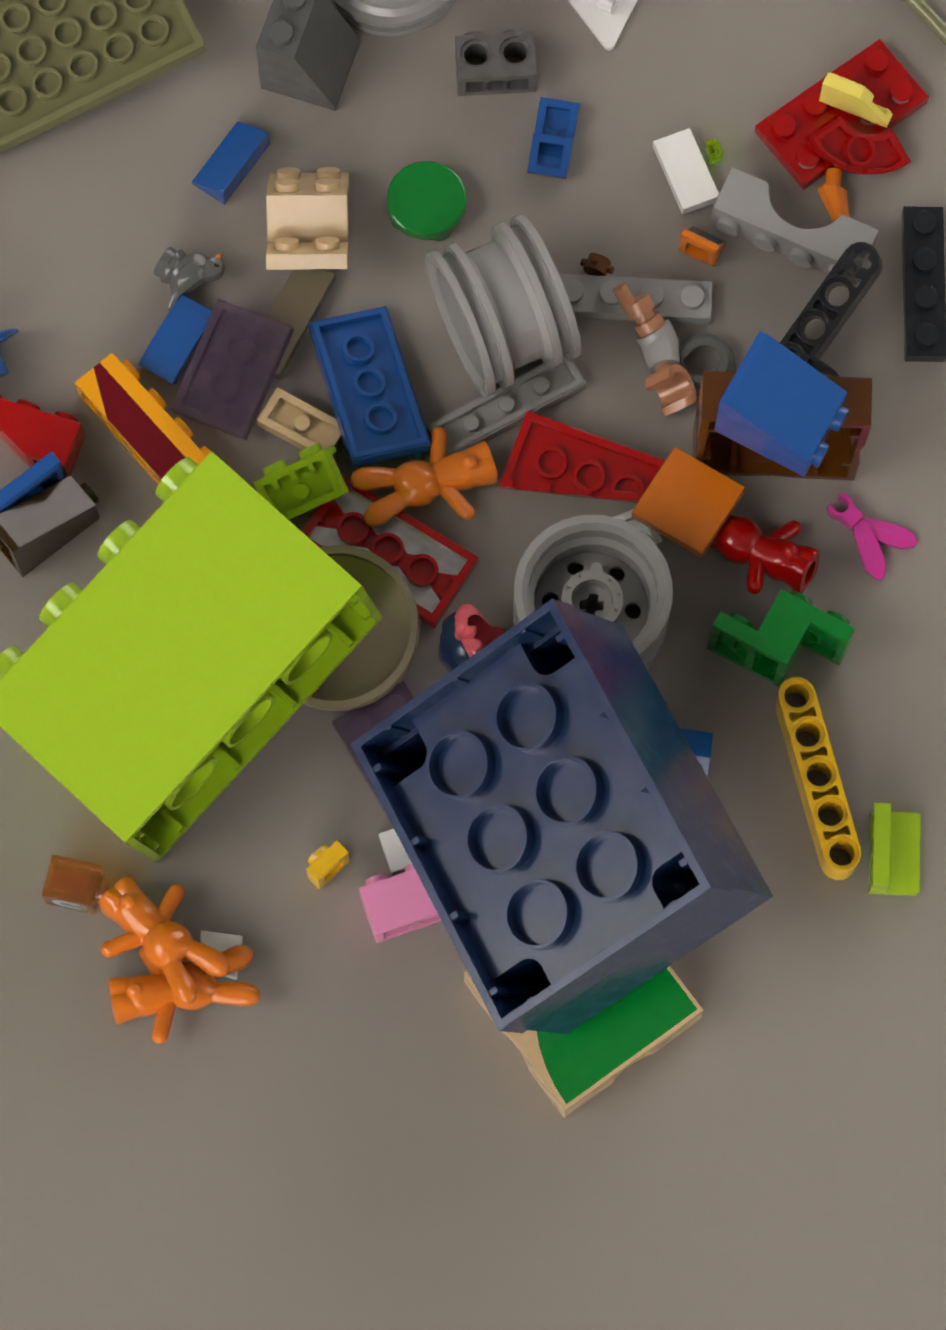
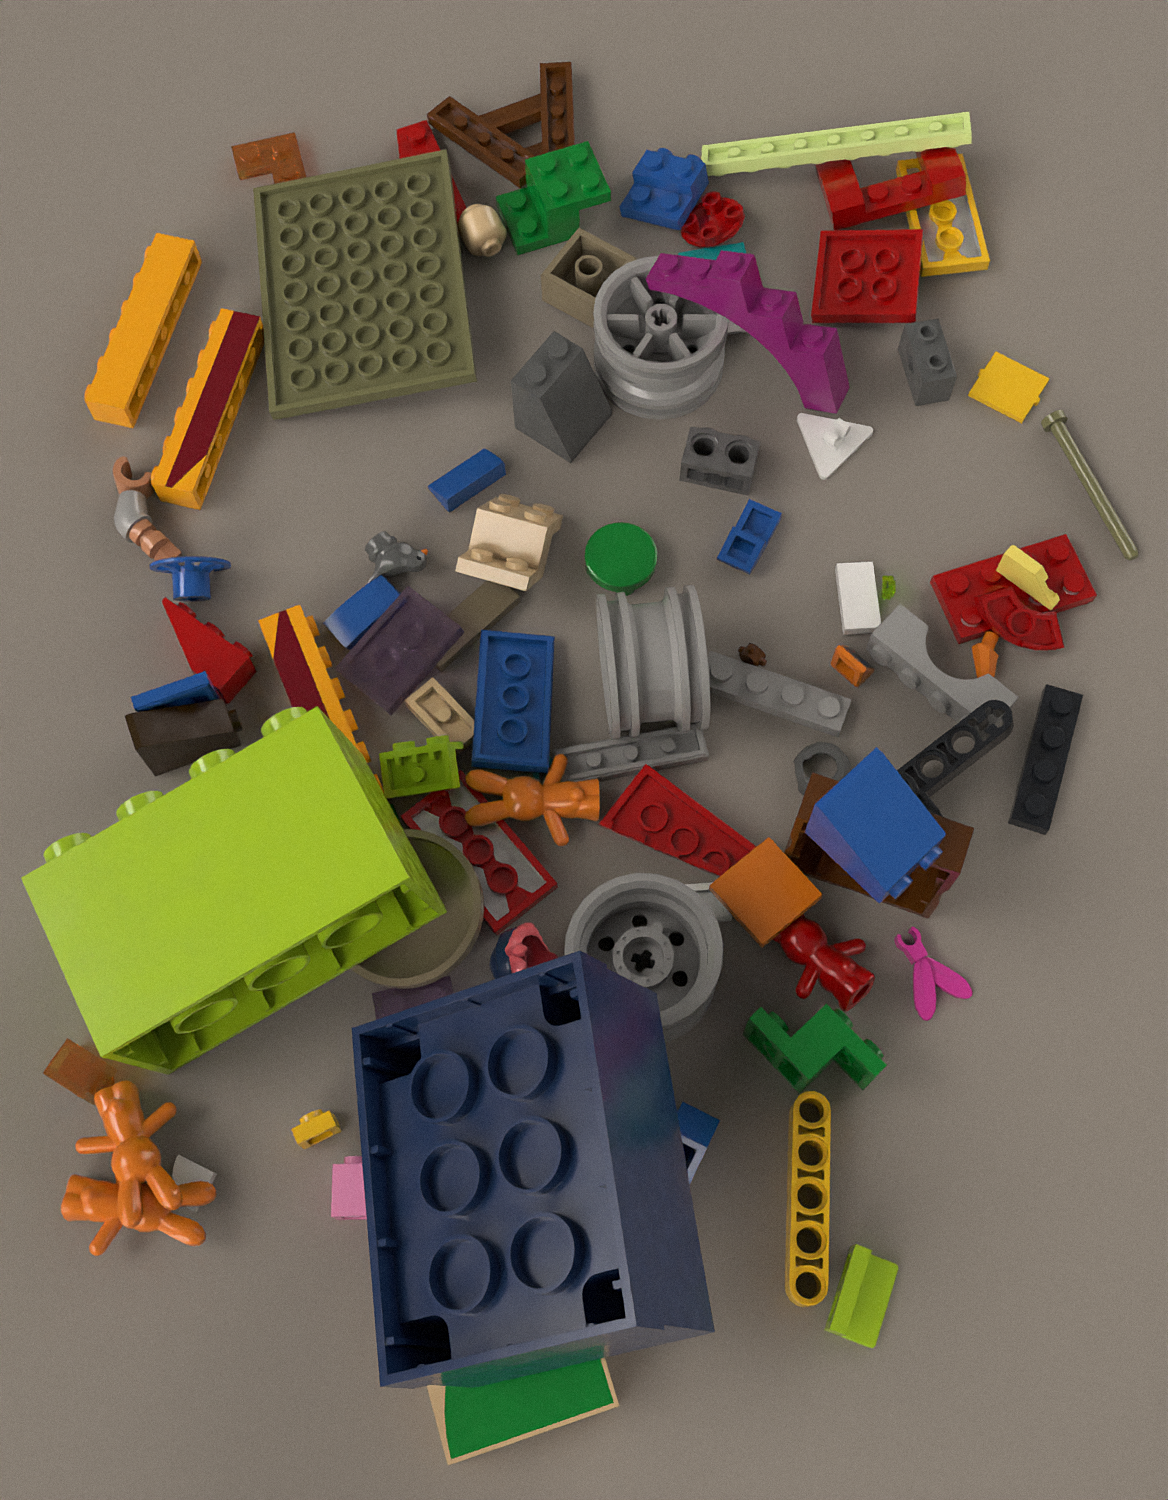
camera: 20 degrees right, 5 degrees down
nougat piece [613,283,697,417] -> none

